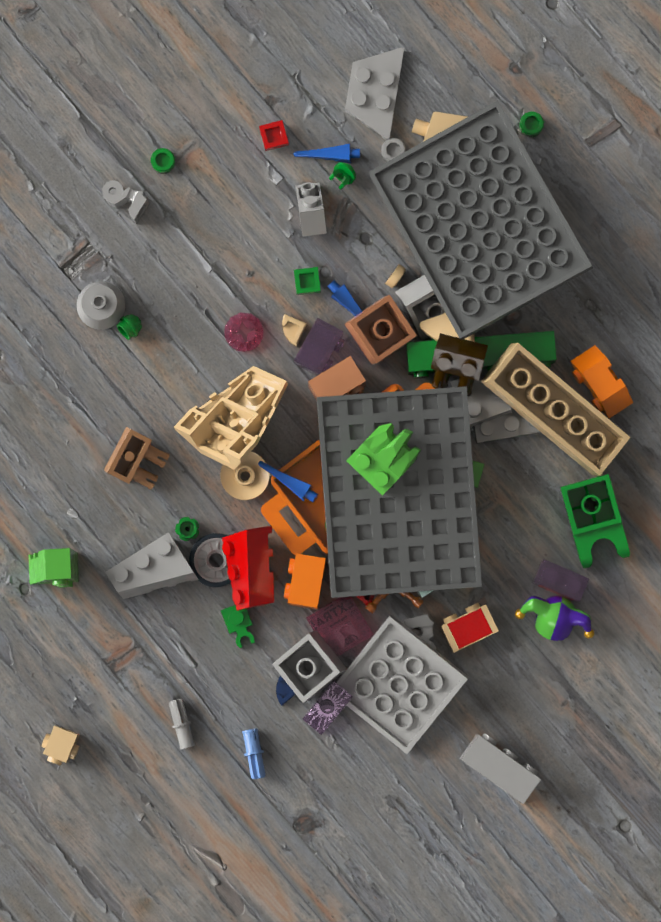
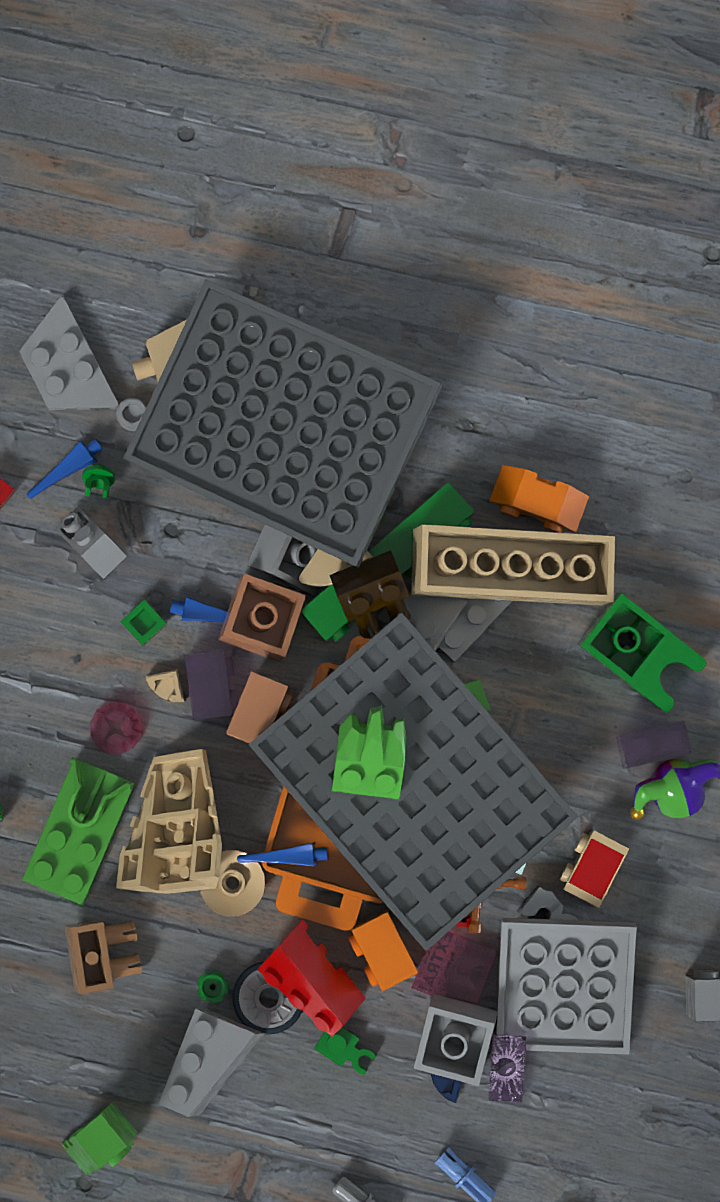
camera: 35 degrees left, 0 degrees up
tan tile [385,264,406,288] -> none
green tile [519,112,544,137] -> none
none -> bright green plate [22,757,136,905]

